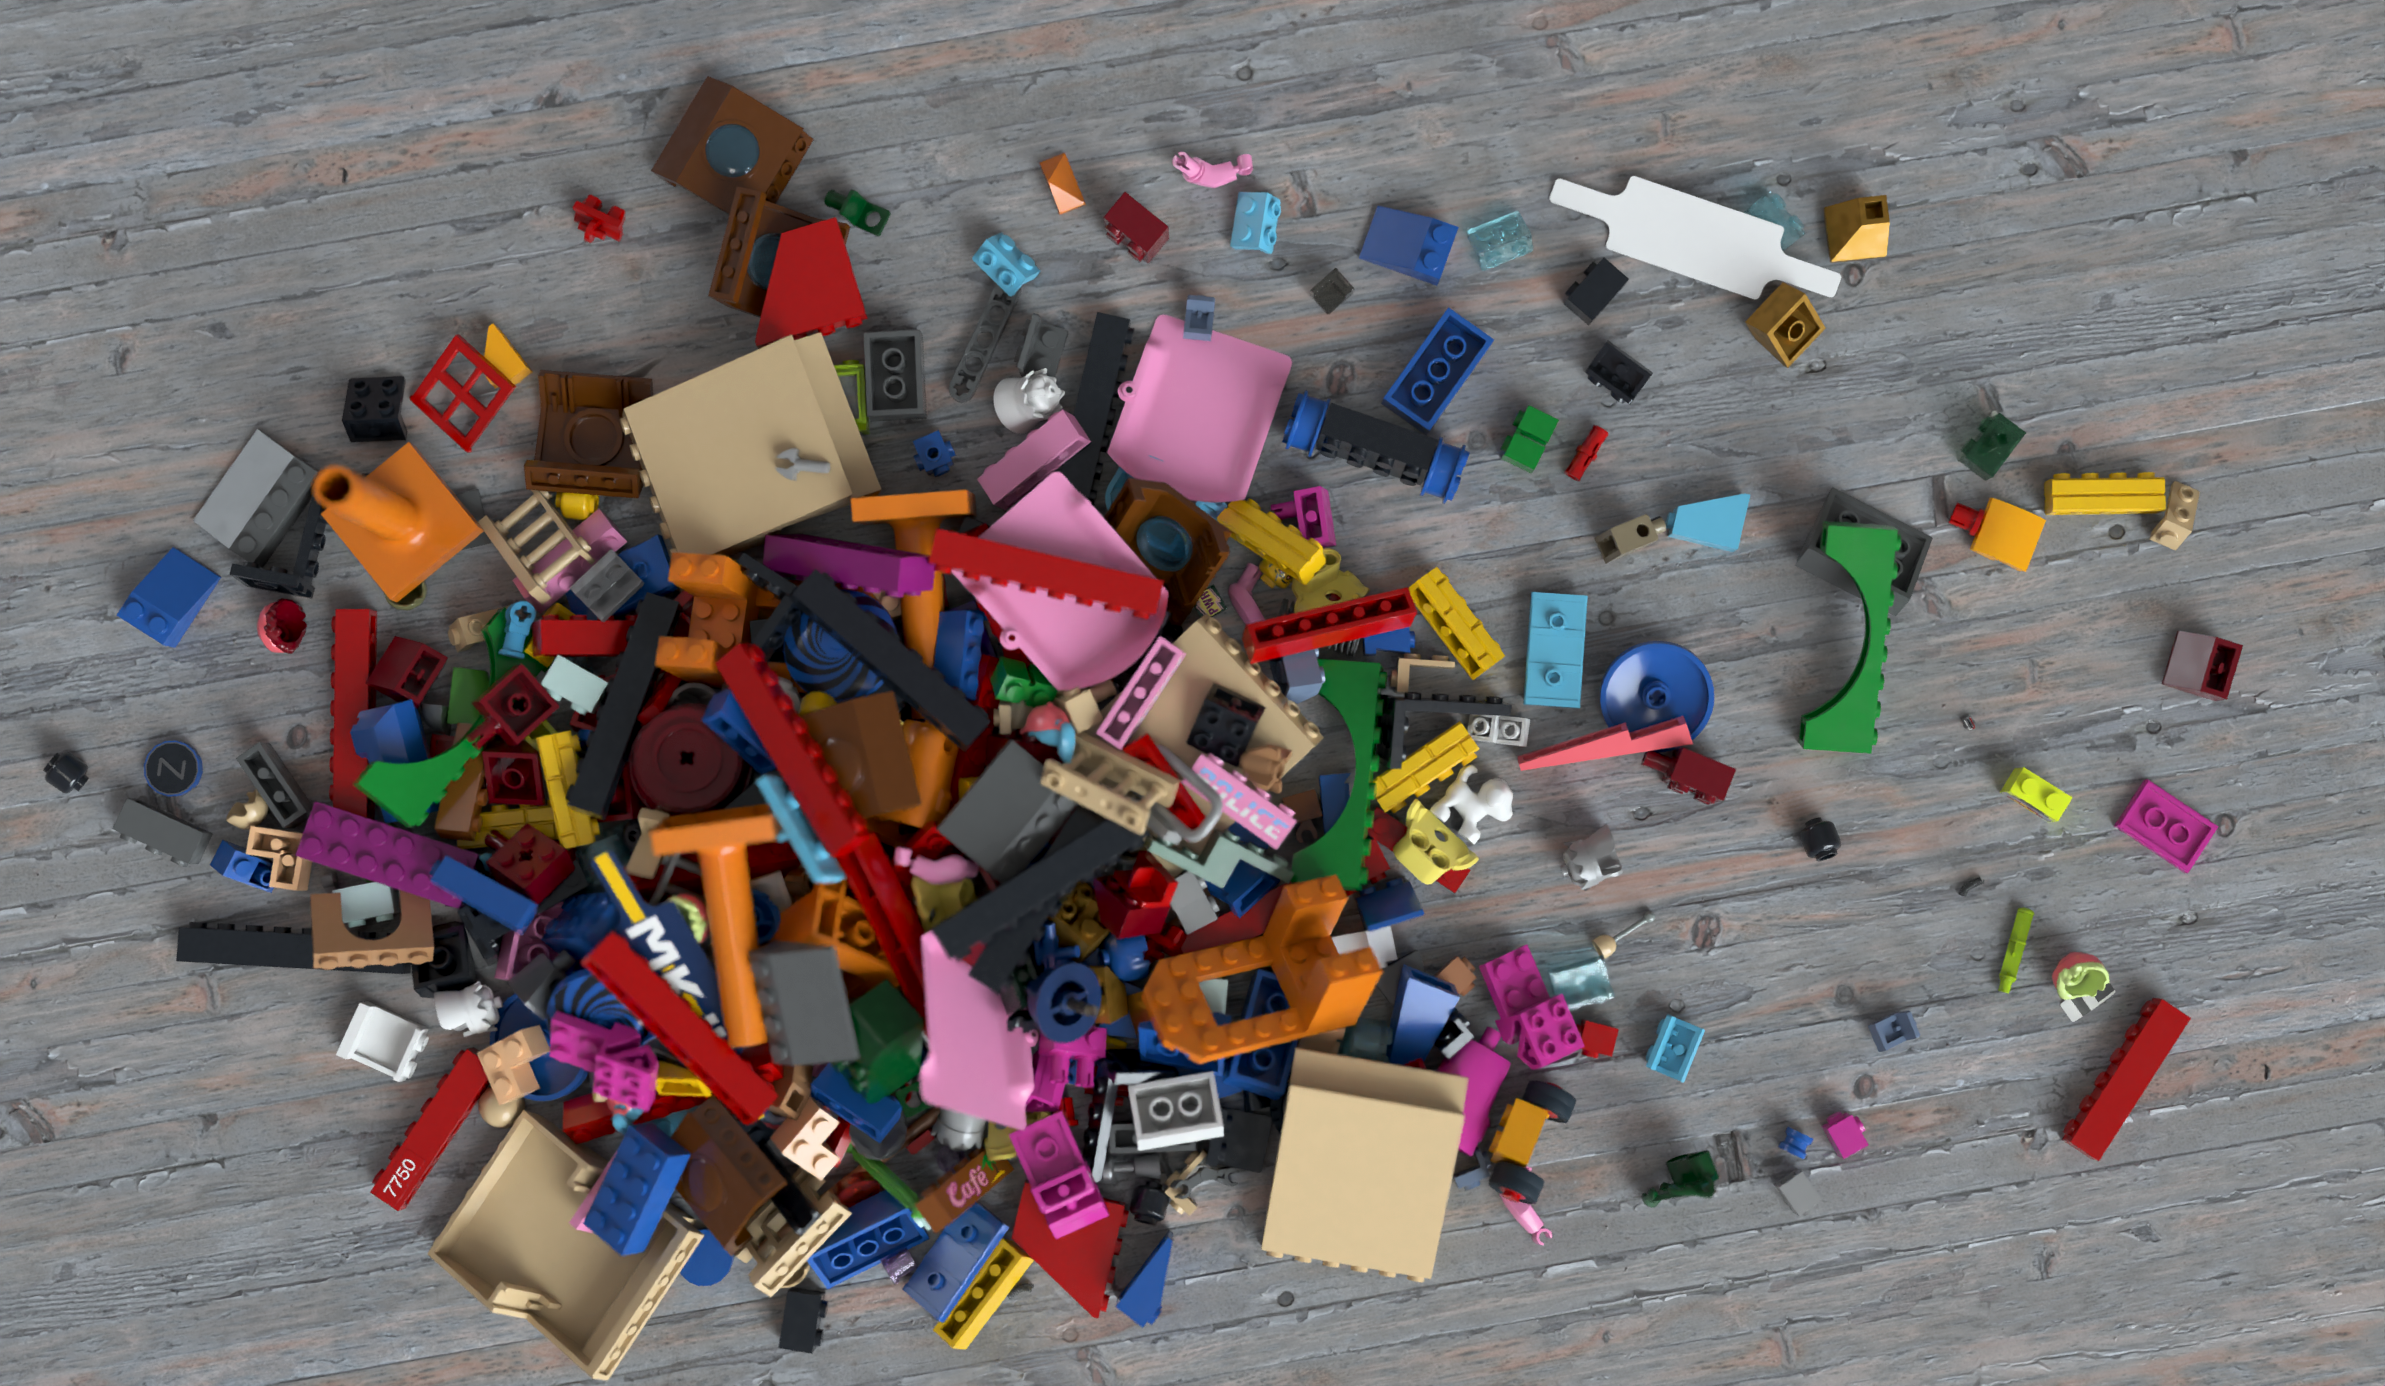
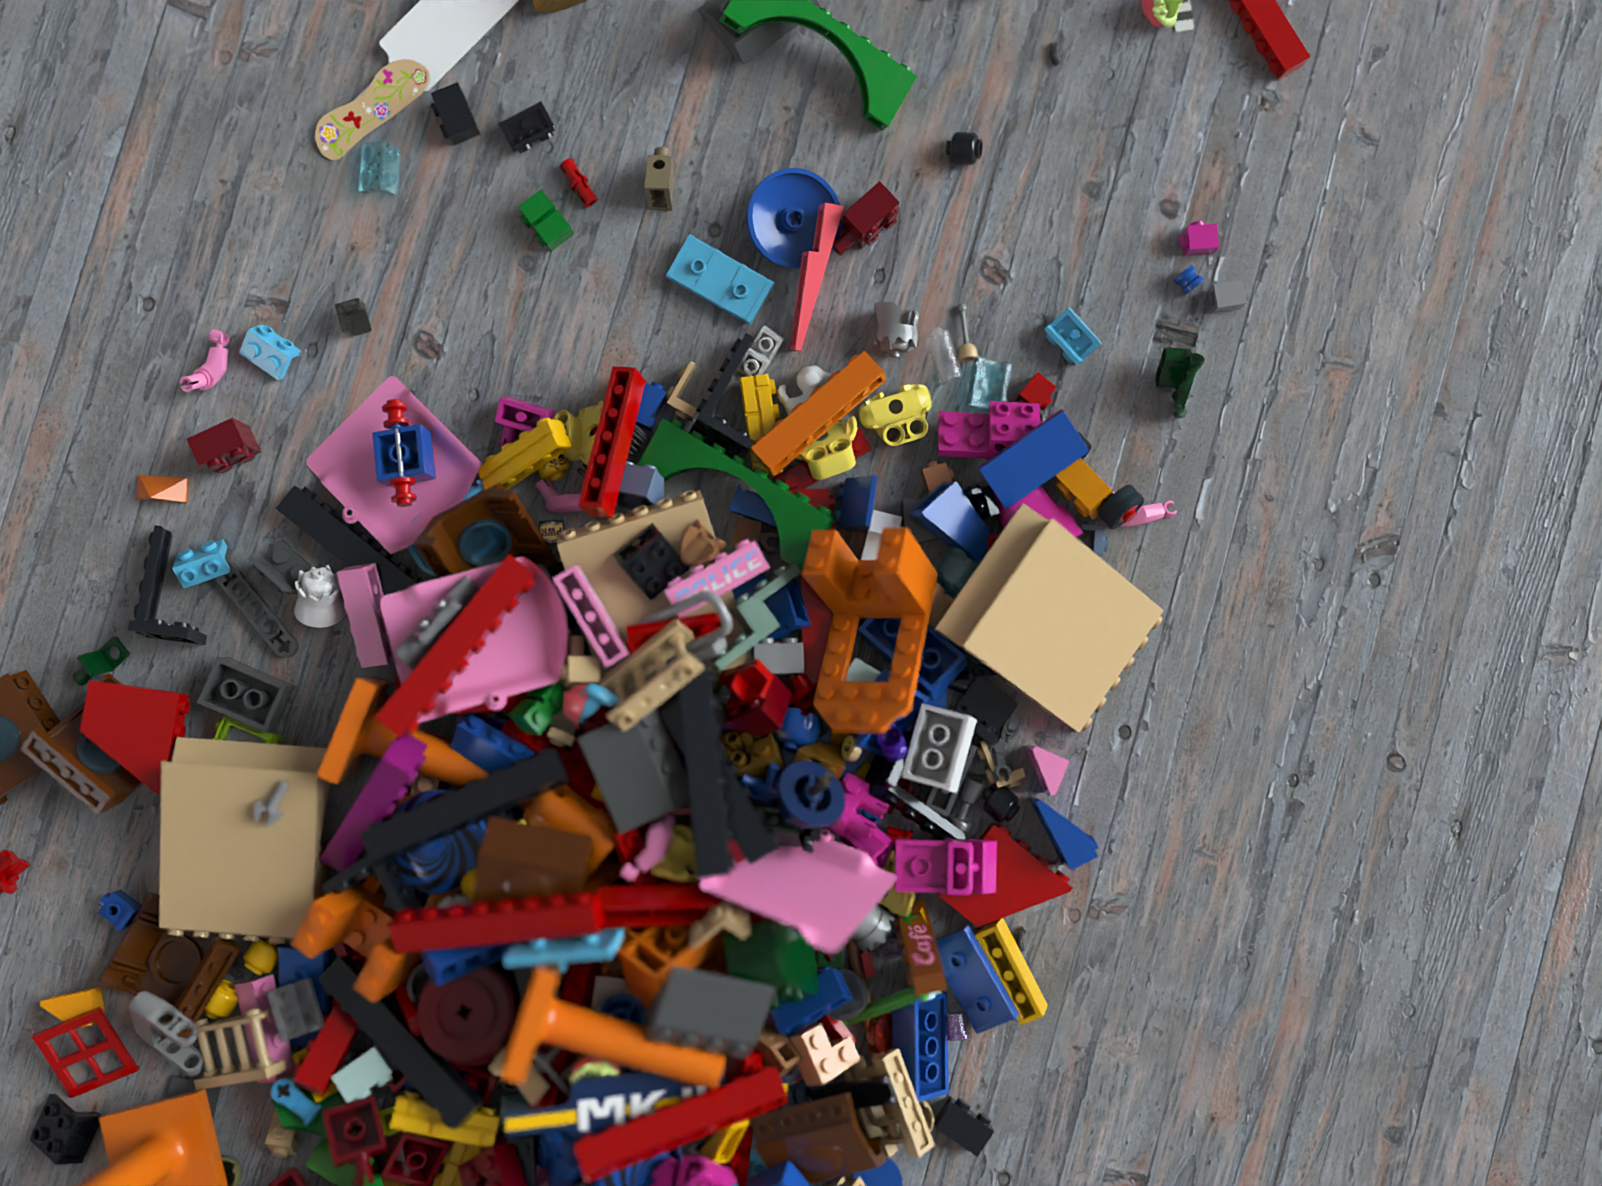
camera: 70 degrees left, 0 degrees up
blue brick [913,430,956,477] -> none
sand blue bracket [1183,295,1215,341] -> none
black brick [1282,390,1470,504] -> none
blue slope [1359,206,1459,286] -> none
blue brick [1381,307,1494,436] -> none
yellow brick [1409,567,1505,680] -> none
medium azure slope [1666,493,1750,552] -> none
sand blue bracket [1868,1010,1920,1052] -> none
lime piece [1998,907,2034,994] -> none
none -> blue brick [98,890,142,931]
none -> black bracket [127,525,207,645]
none -> light grey connector [129,991,204,1076]
none -> yellow head [243,938,280,976]
none -> tan sticker [315,59,430,161]
none -> blue brick [372,399,436,507]
none -> flat silver bracket [393,575,480,670]
none -> tan bracket [690,899,750,950]
none -> orange brick [751,351,886,476]
none -> tile [841,735,862,762]
none -> light yellow piece [858,384,932,446]
none -> dark purple wheel [877,726,908,761]
none -> clear brick [926,327,964,385]
none -> blue tile [978,409,1089,509]
none -> bright pink slope [1025,745,1070,796]

